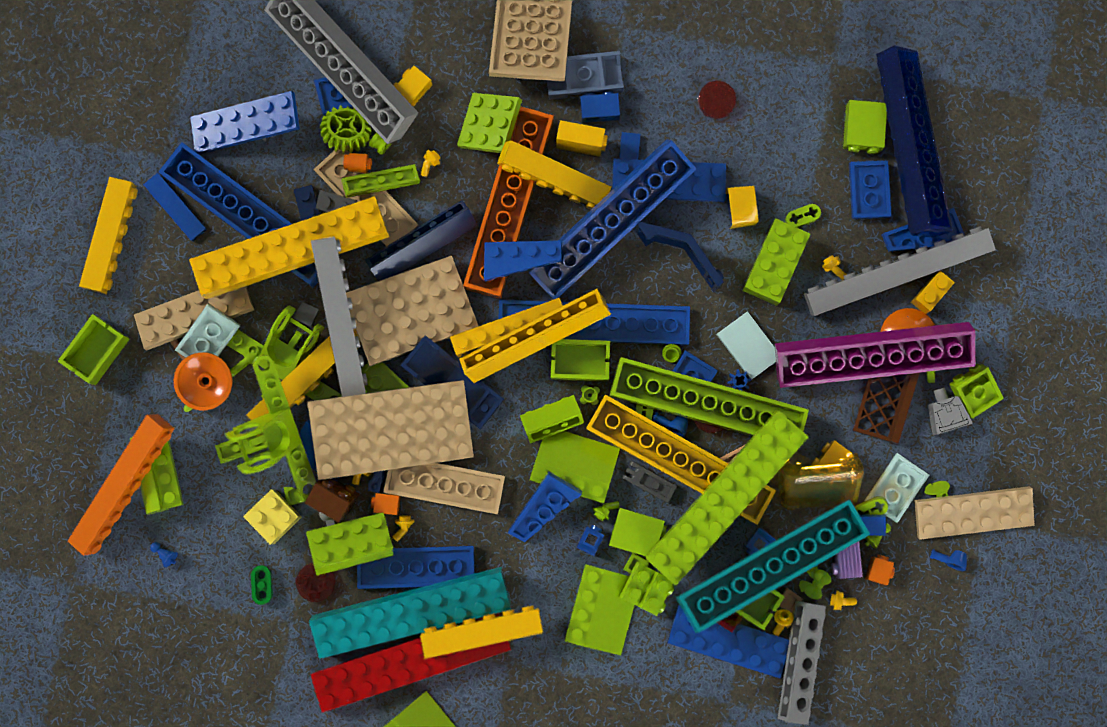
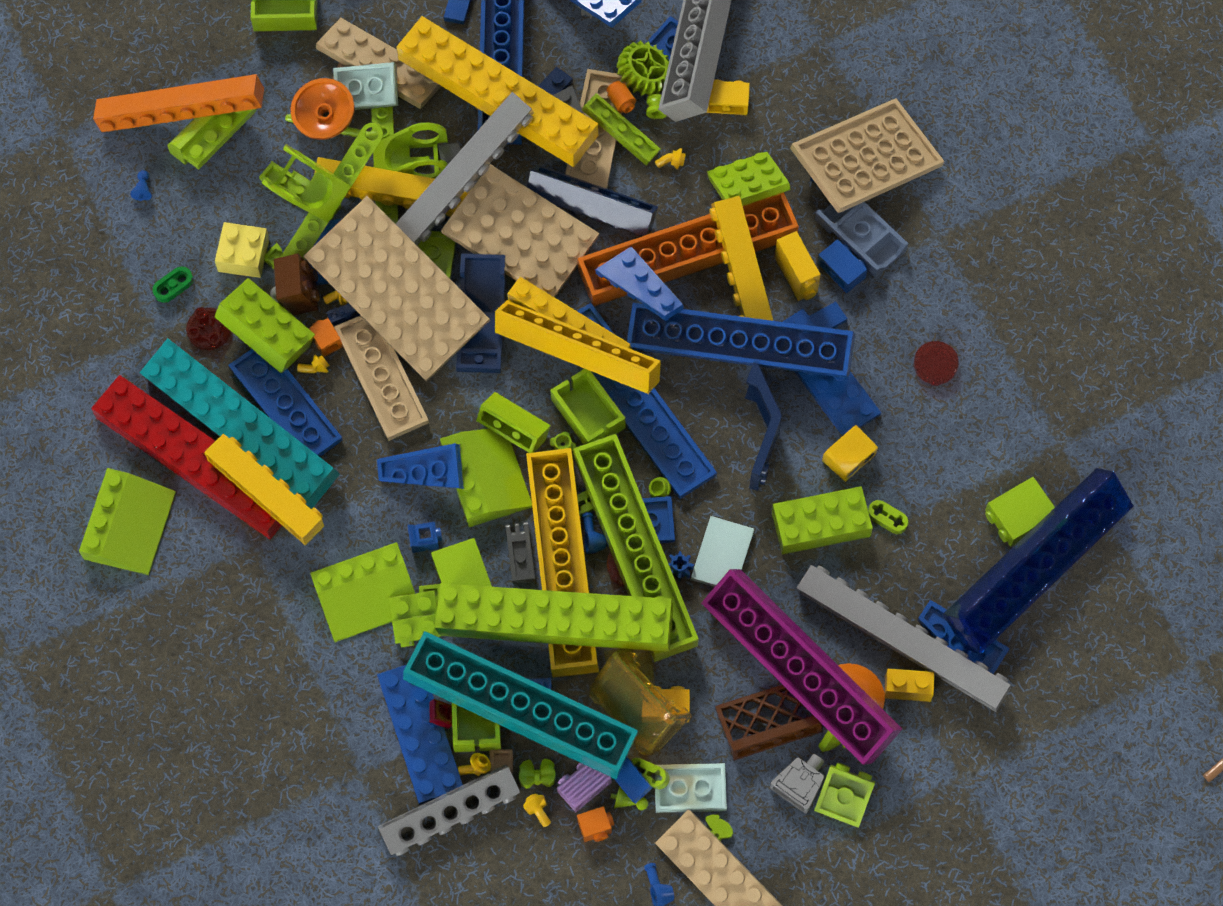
camera: 55 degrees right, 15 degrees down
lime plate [592,501,620,521] -> none
yellow plate [822,255,846,280] -> none
blue plate [849,161,891,219] -> none

